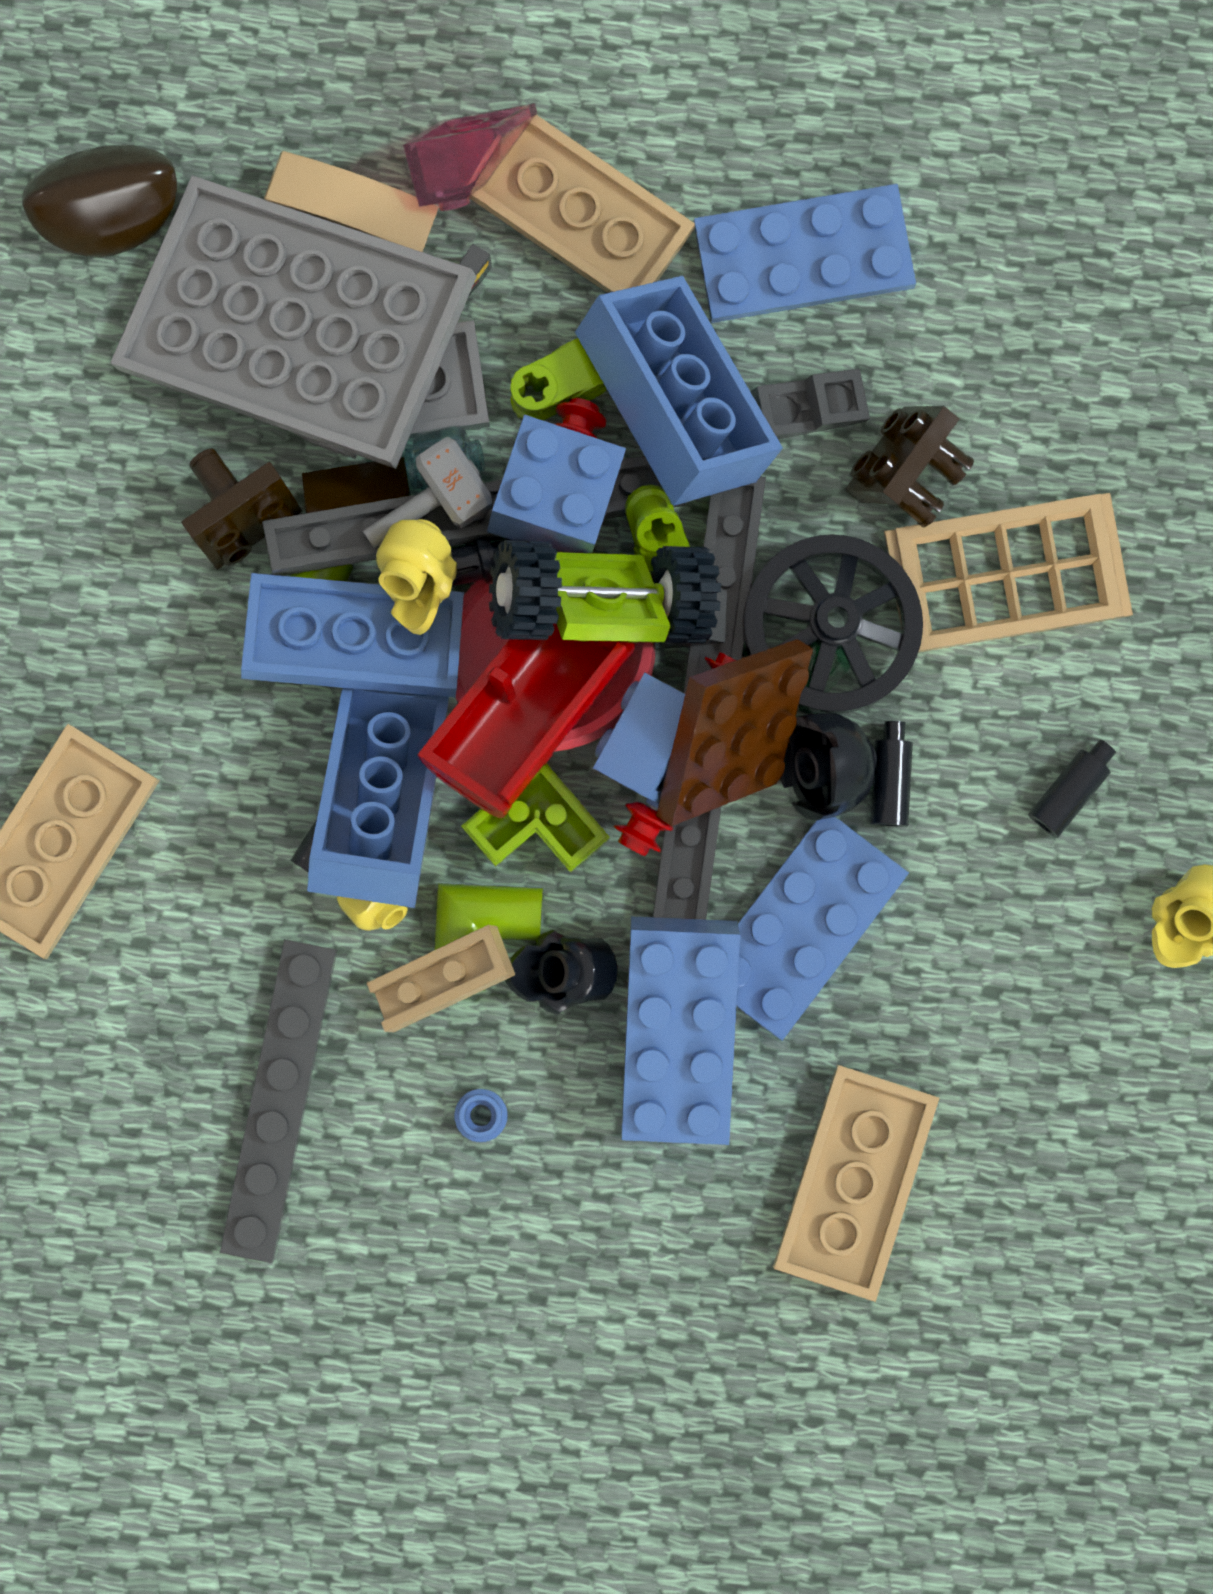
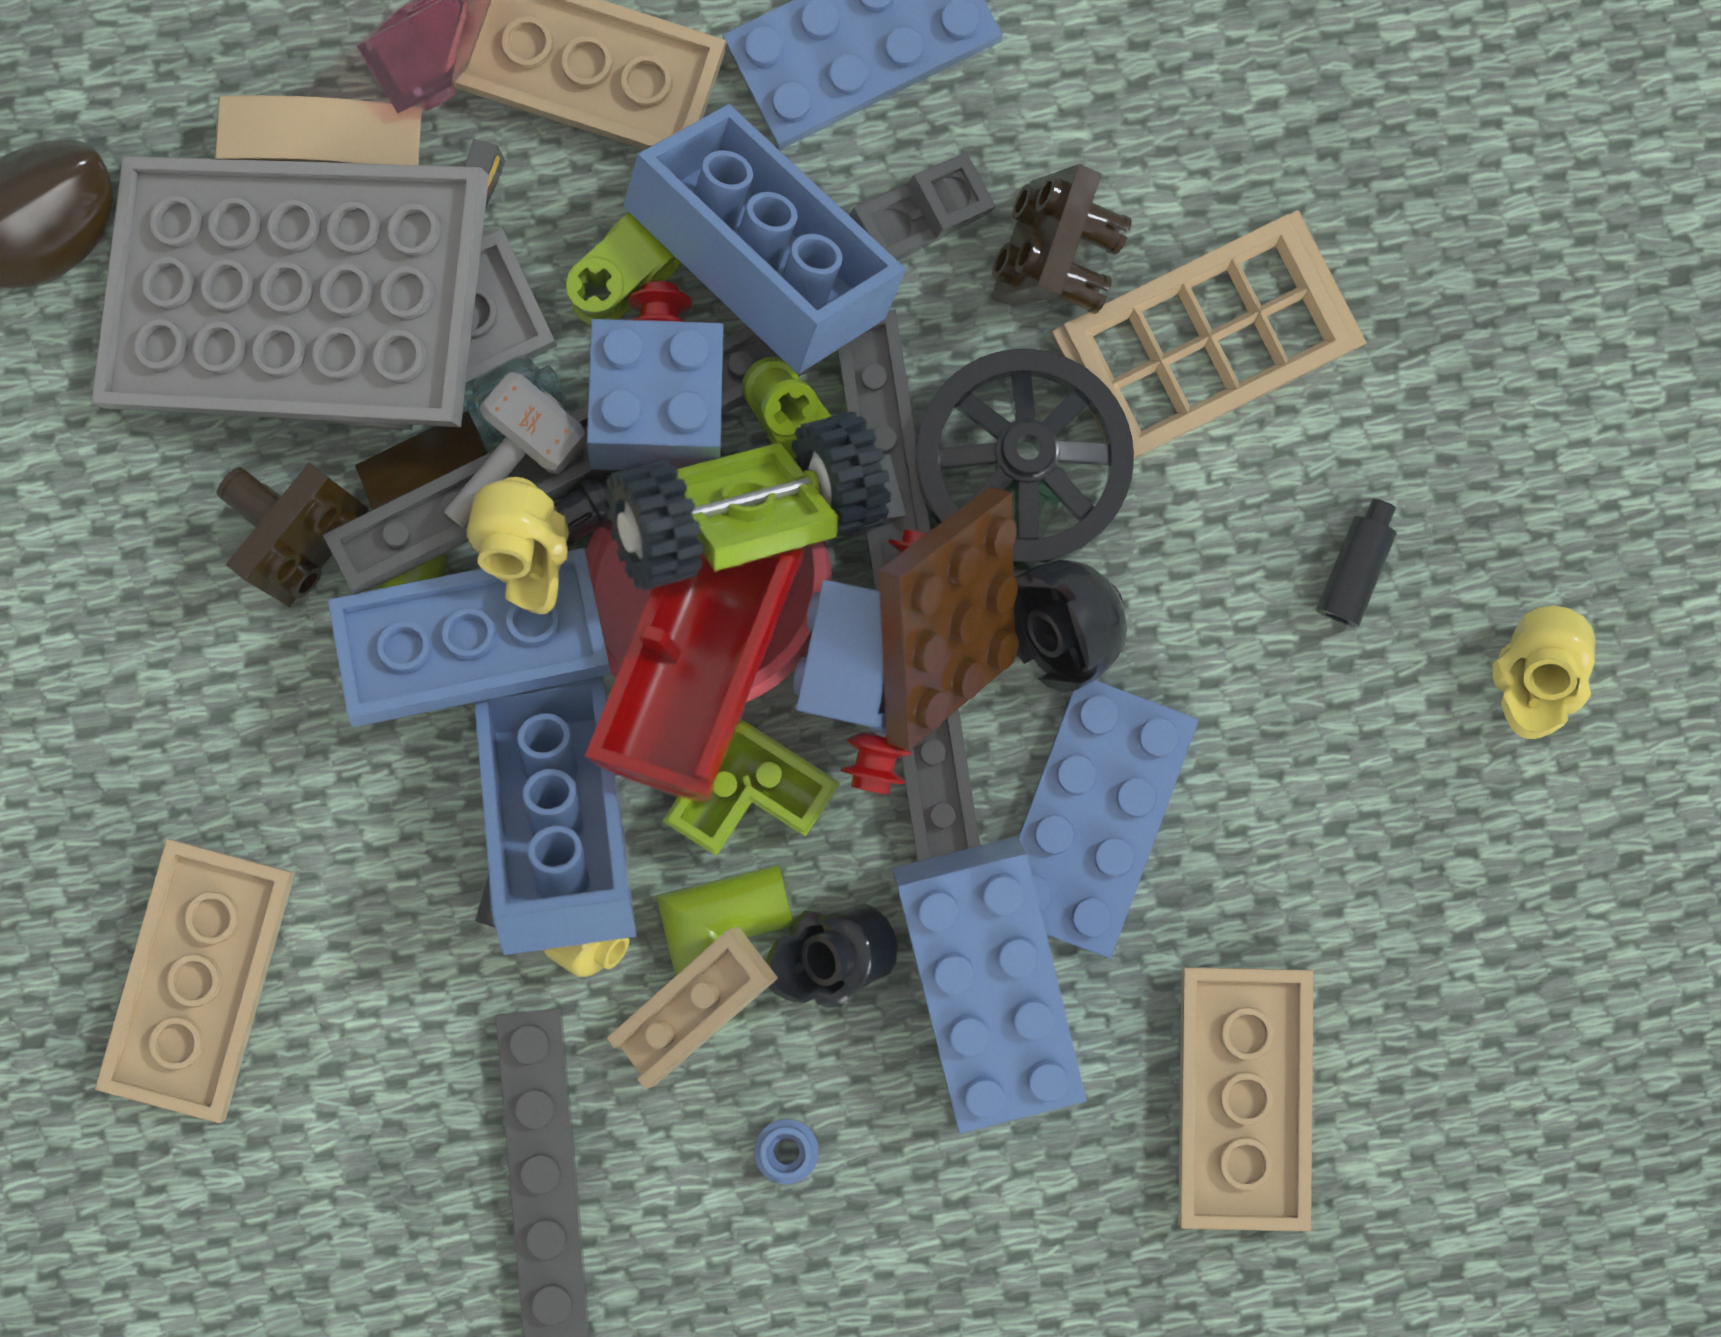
camera: 15 degrees left, 0 degrees up
black cylinder [870,721,913,827] -> none

